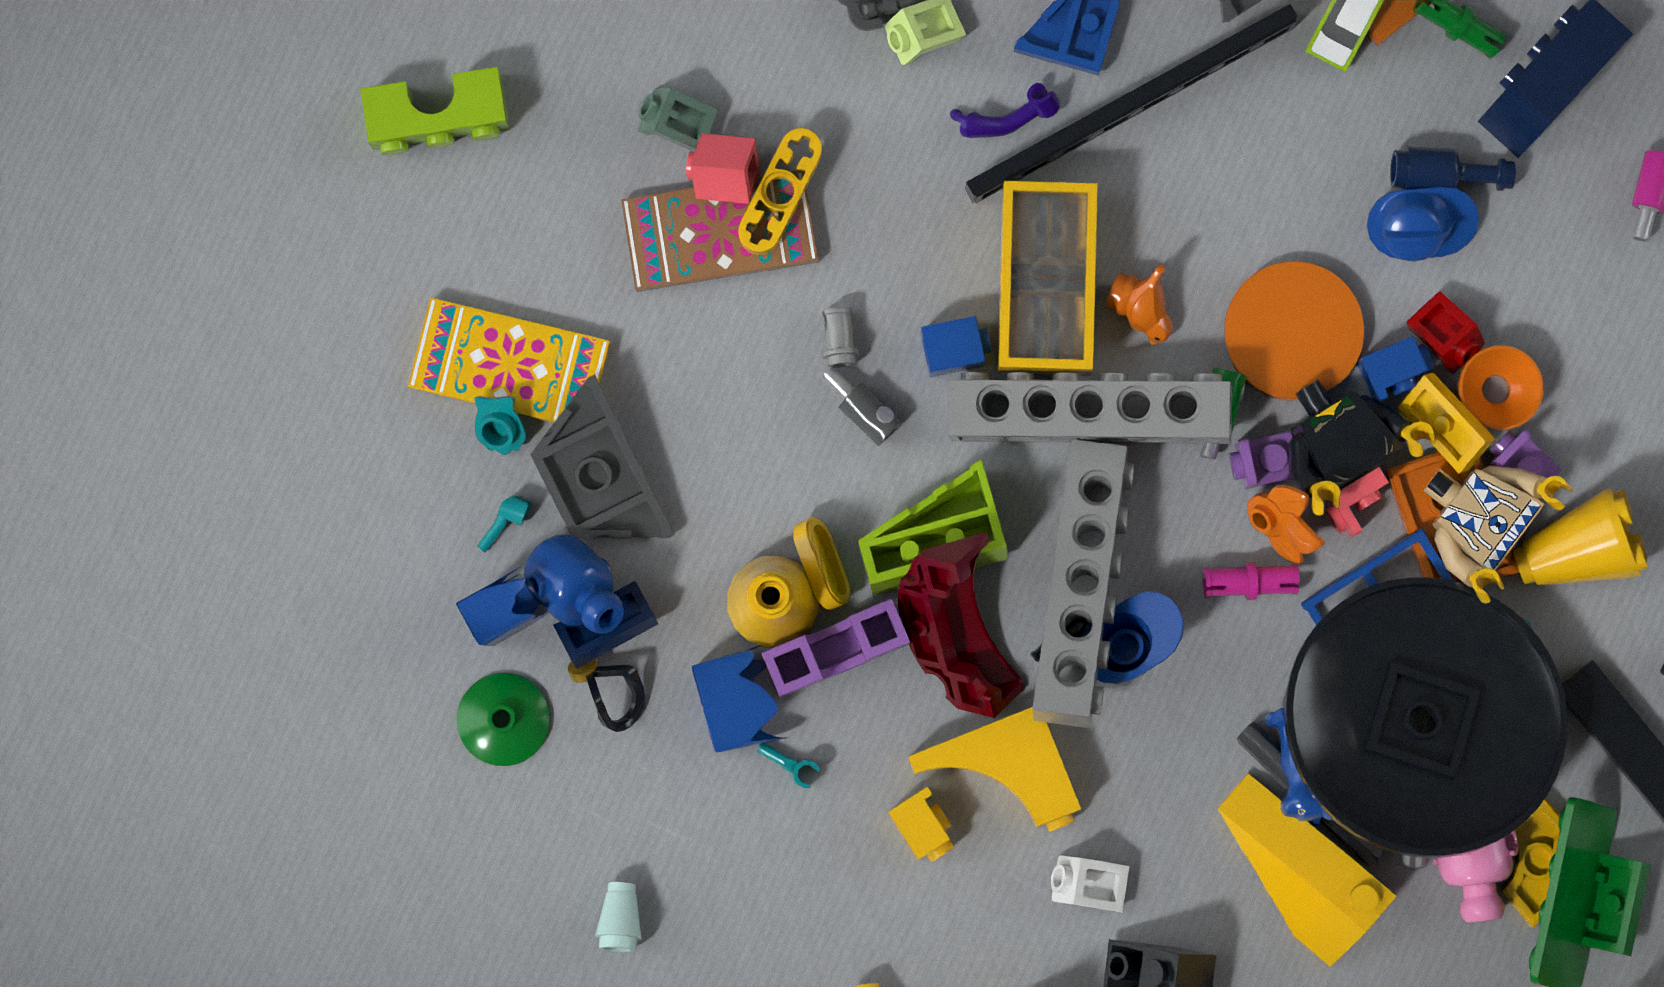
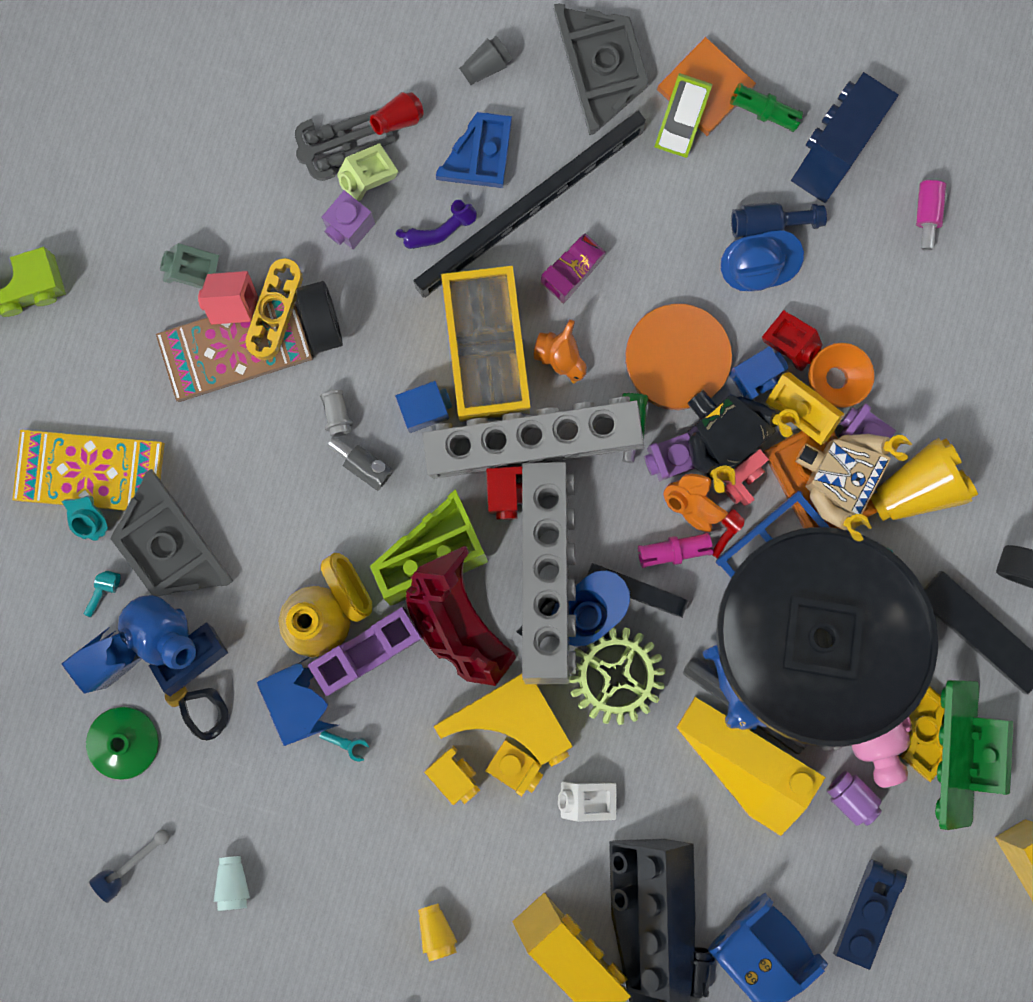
camera: 15 degrees left, 0 degrees up
none -> hinge [89,830,169,903]
none -> black tyre [297,281,343,353]
none -> medium lavender brick [321,190,375,250]
none -> yellow bracket [485,740,543,797]
none -> red brick [486,467,522,520]
none -> magenta leg [541,233,606,304]
none -> yellowish green gear [570,627,665,725]
none -> black beam [586,563,689,618]
none -> red hand [712,509,744,559]
none -> medium lavender brick [826,771,882,826]

